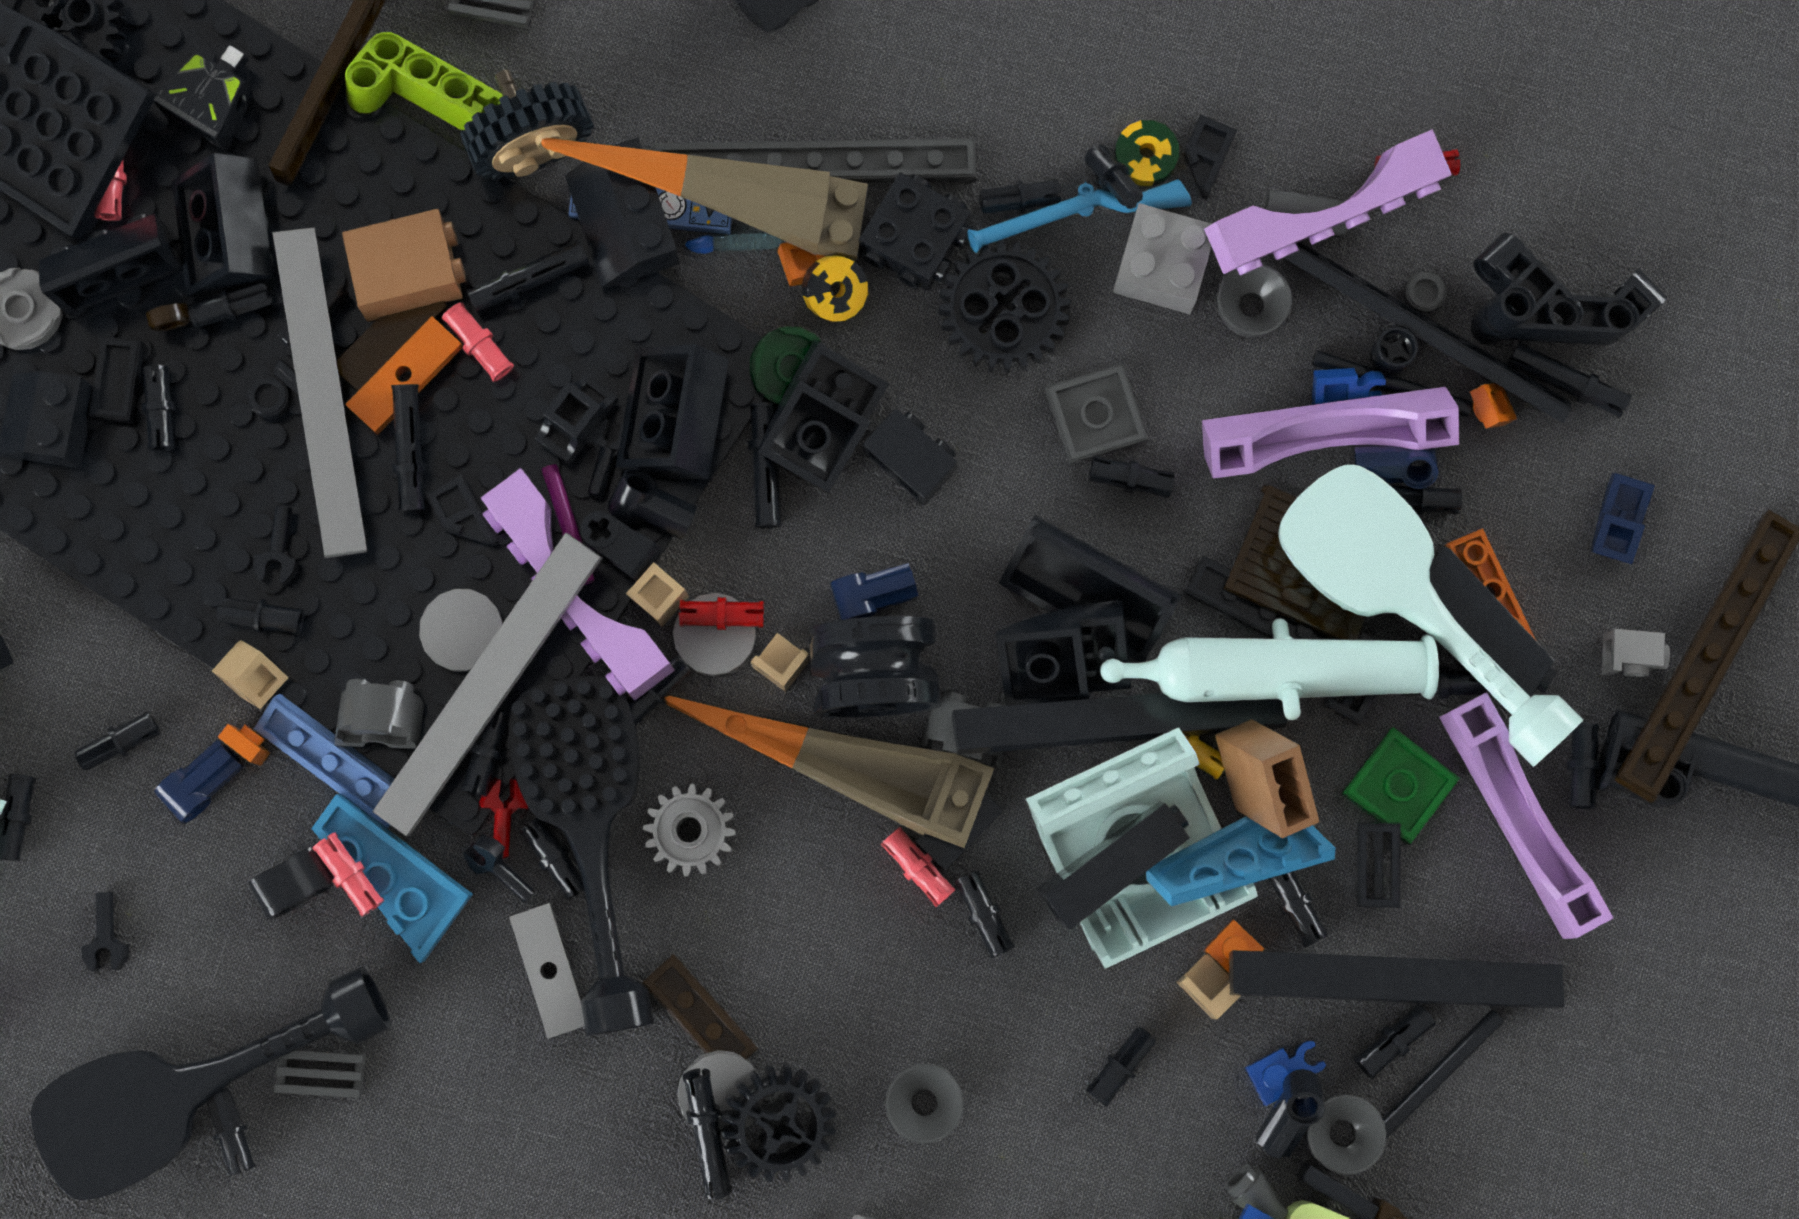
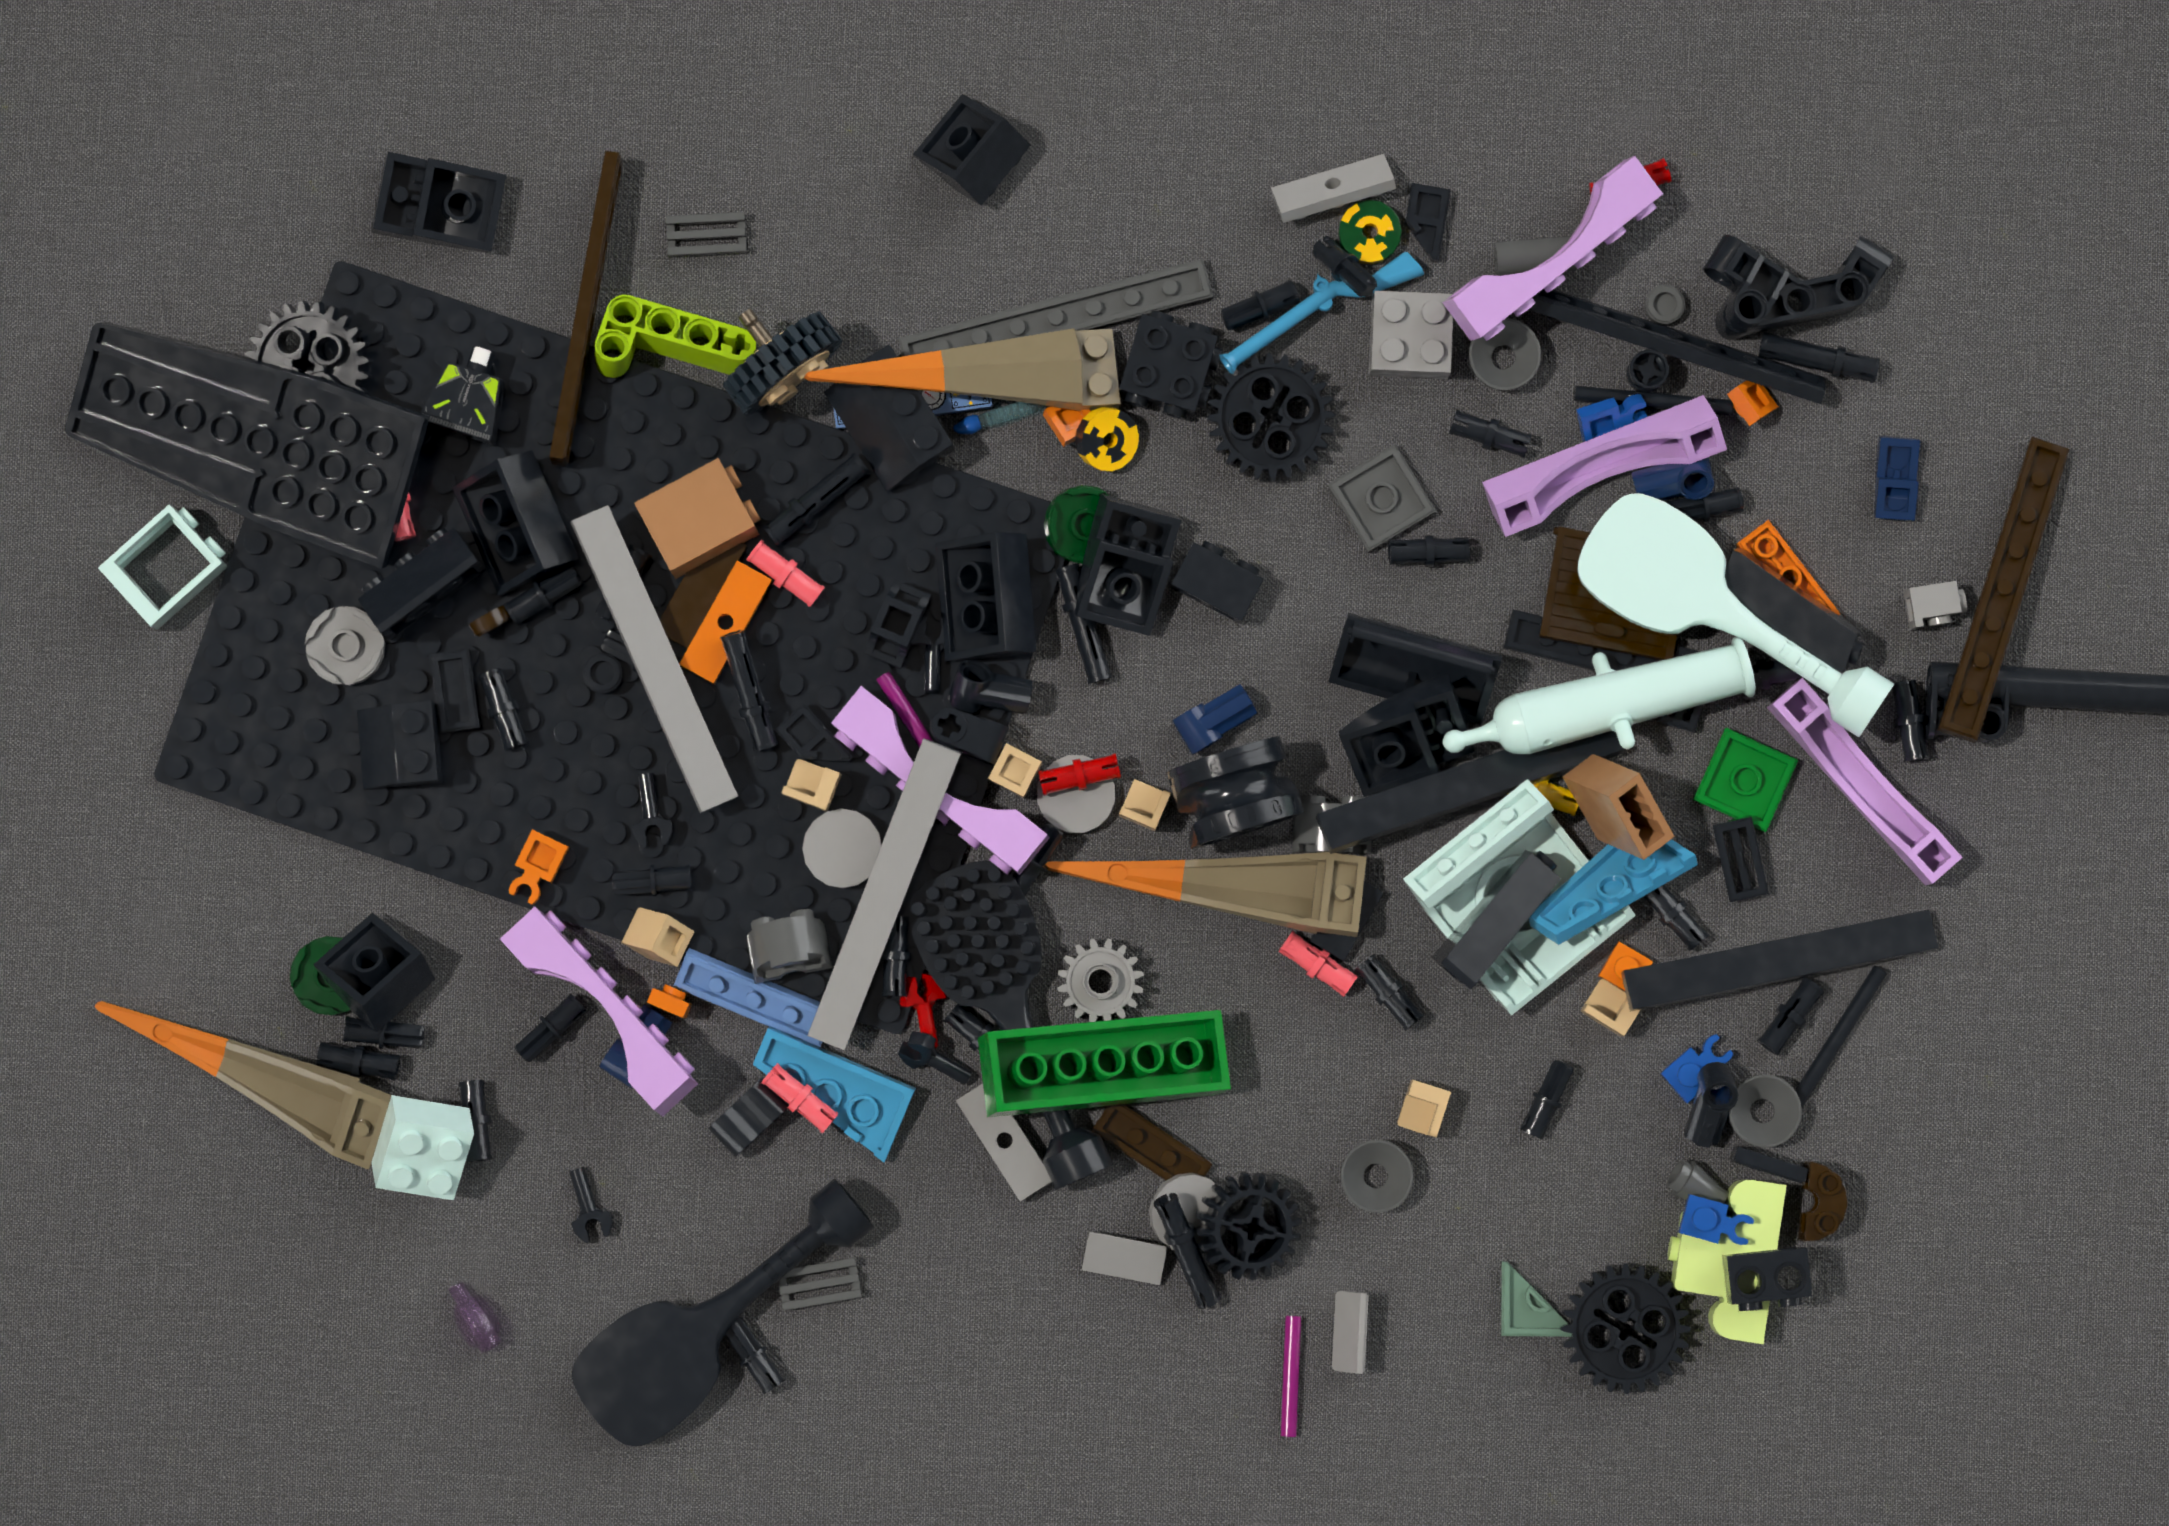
camera: 10 degrees left, 5 degrees up
none -> lavender arch [500,907,698,1116]
none -> orange plate [509,829,569,905]
none -> tan panel [781,759,842,812]
none -> green brick [978,1010,1231,1118]
none -> light grey slope [1082,1231,1168,1285]
none -> light grey tile [1271,154,1396,223]
none -> tan panel [1397,1080,1451,1138]
none -> black pin [1449,410,1532,458]

